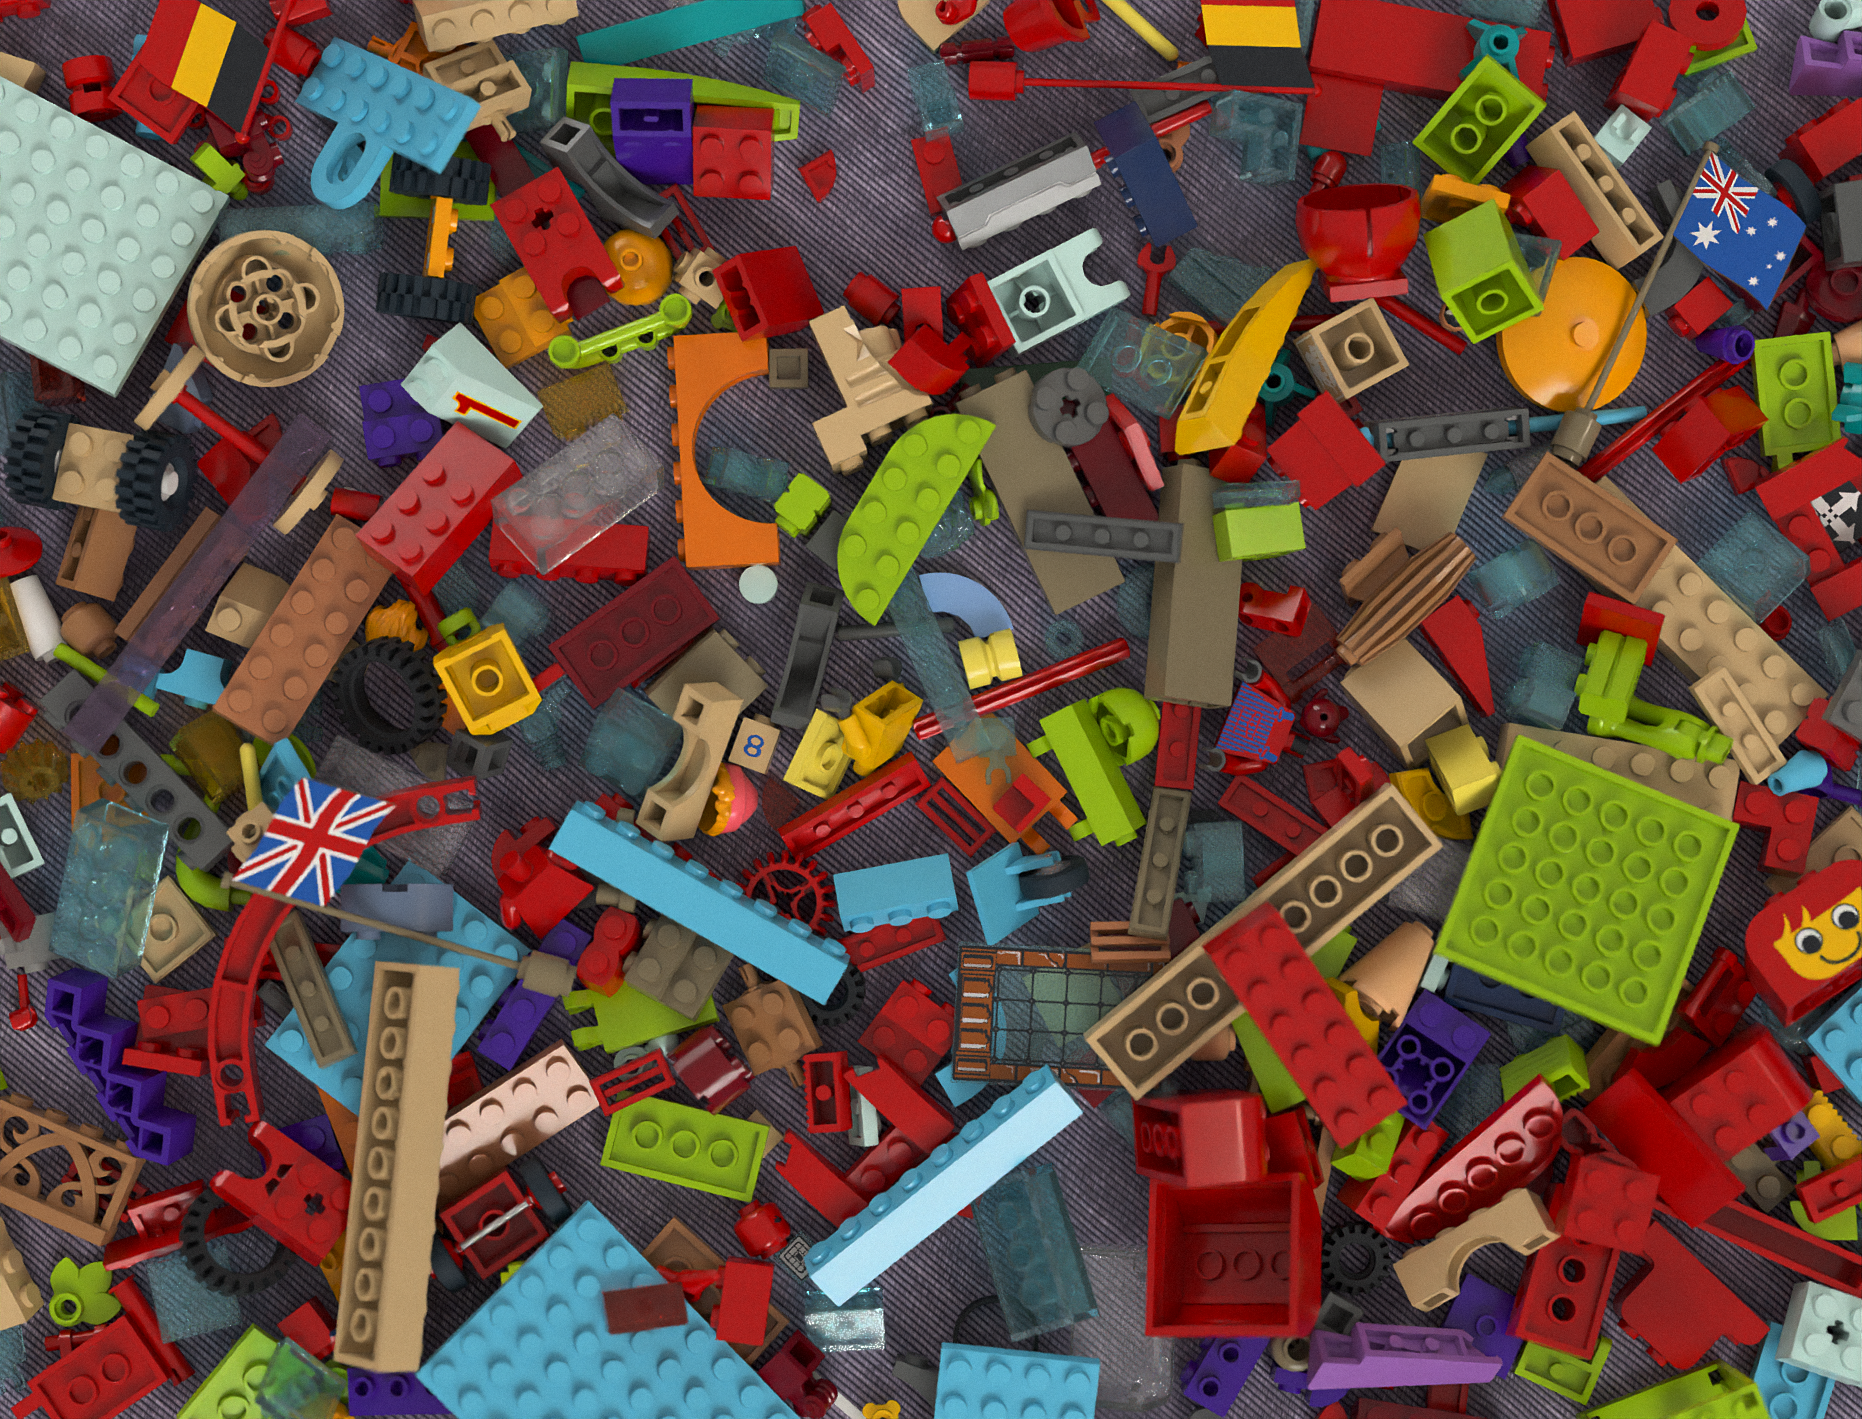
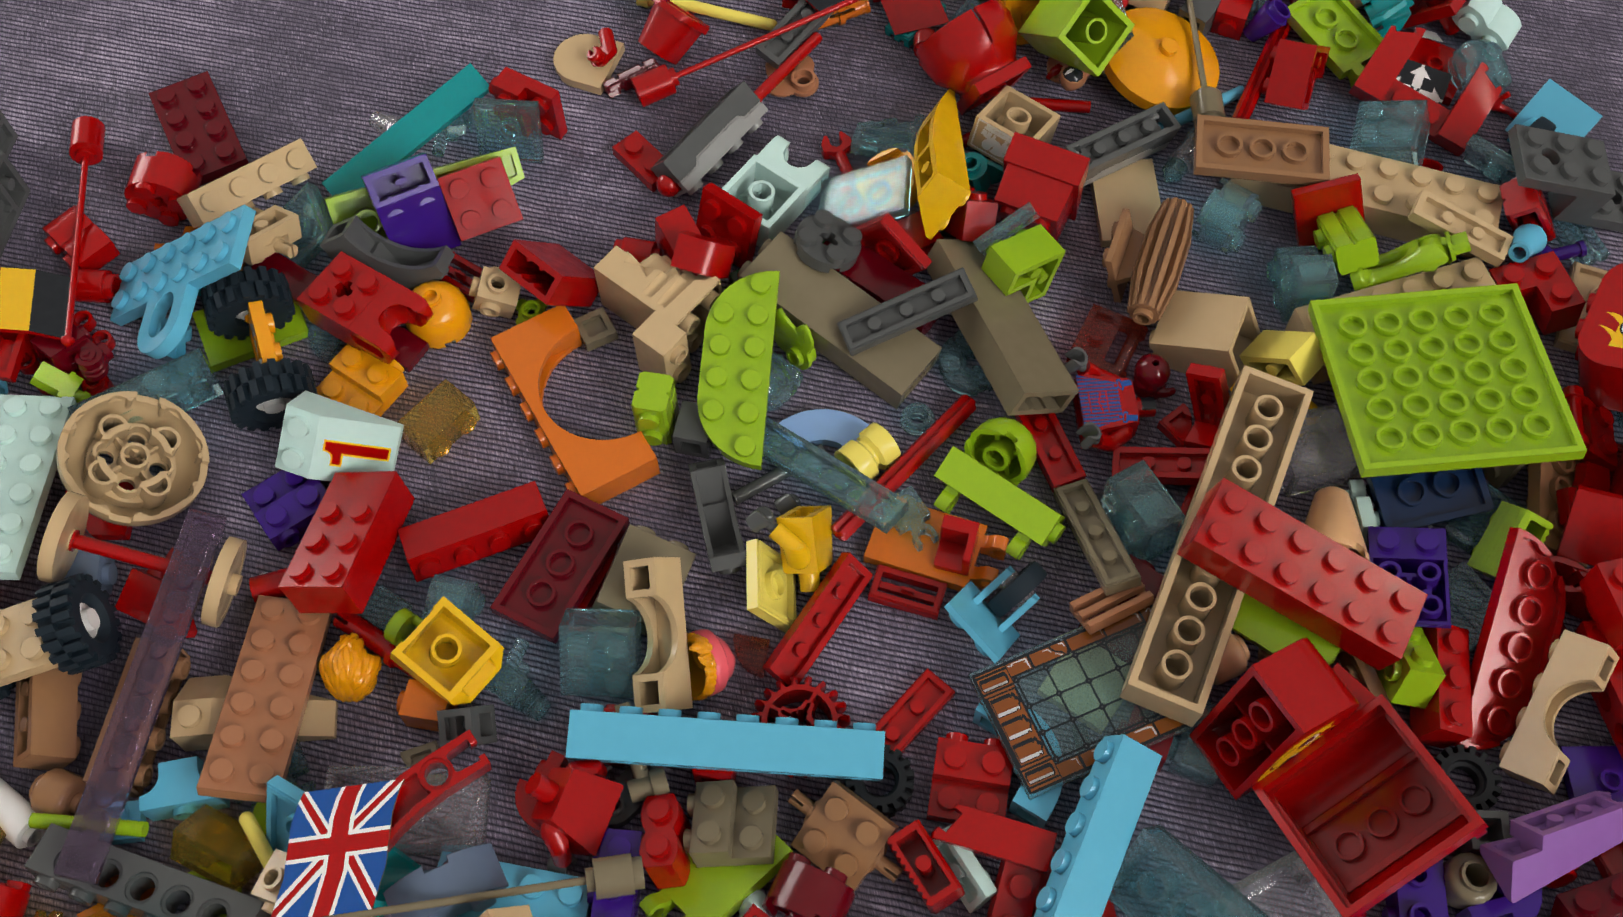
camera: 30 degrees left, 25 degrees down
black tyre [331,636,447,755] -> none
clear brick [491,413,665,576] -> none
red tile [532,662,569,696] -> none
lime bar [548,294,692,369] -> none
clear light blue brick [703,446,790,503] -> none
tan brick [728,713,783,775] -> none
light aqua tile [739,565,778,604] -> none
red tile [798,150,837,204] -> none
medium azure brick [833,853,959,933] -> none
clear light blue brick [907,59,964,142] -> none
dark blue wedge [1094,101,1198,248] -> none
clear light blue brick [1209,89,1303,188] -> none
red leg [1238,582,1312,638] -> none
red slope [1417,595,1495,718] -> none
red tile [1720,457,1770,496] -> none

